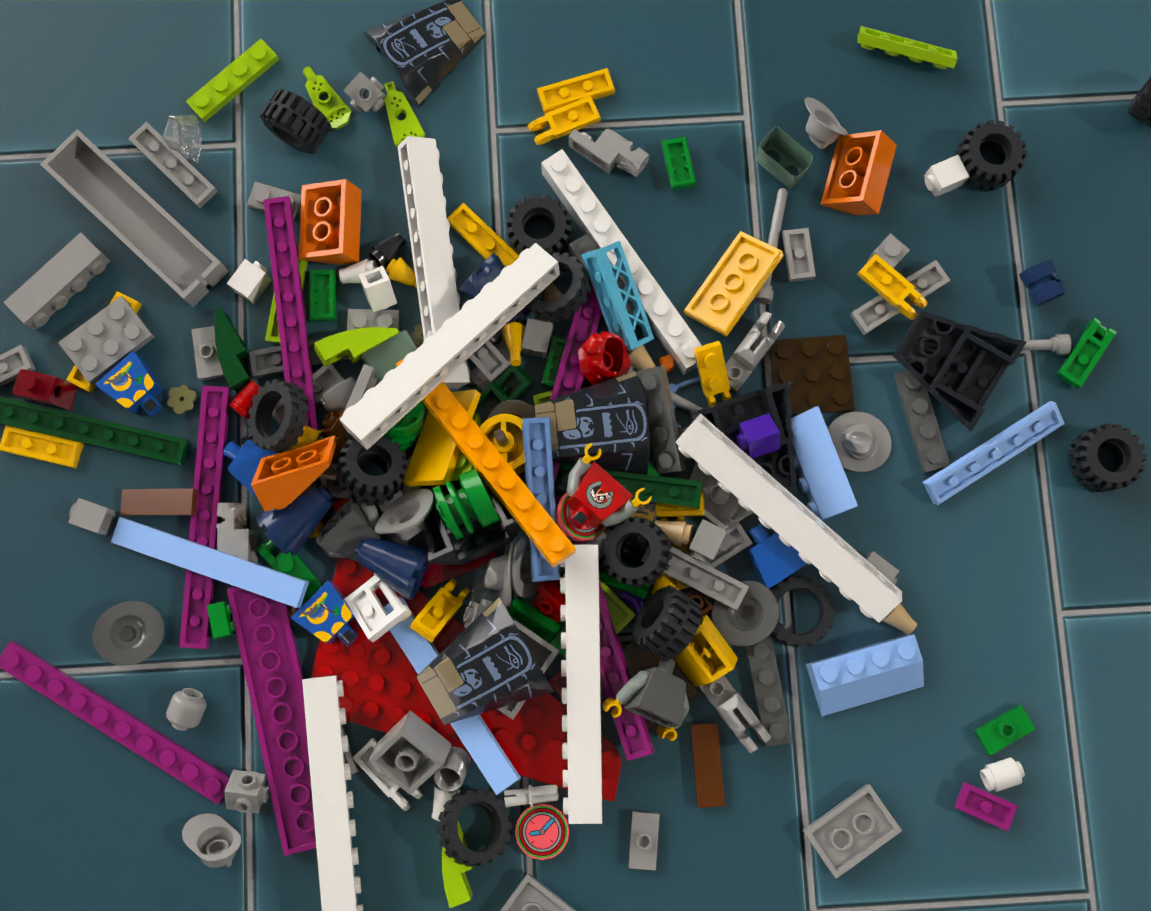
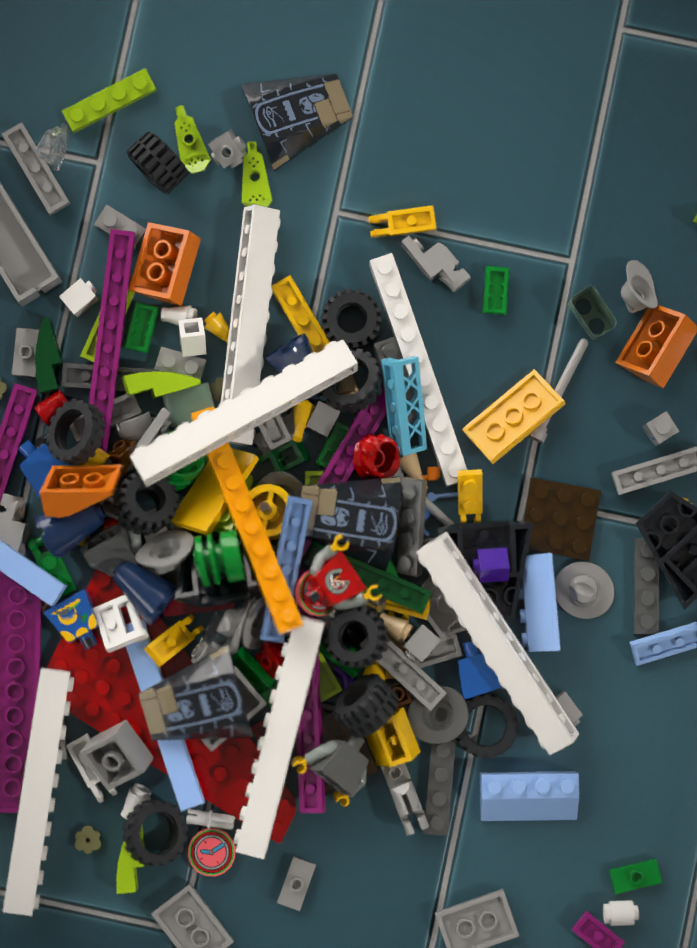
camera: 15 degrees right, 5 degrees up
black cone [369,232,406,267] -> none
light grey piece [434,747,471,791] -> none
yellow tile [537,68,615,115] -> none
reddish brown tile [690,722,725,808] -> none
light grey plate [725,312,785,393] -> none
light grey plate [782,228,816,282] -> none
yellow hinge [857,254,928,320] -> none
tan cone [882,604,917,635] -> none
none -> olive plant [75,825,101,854]

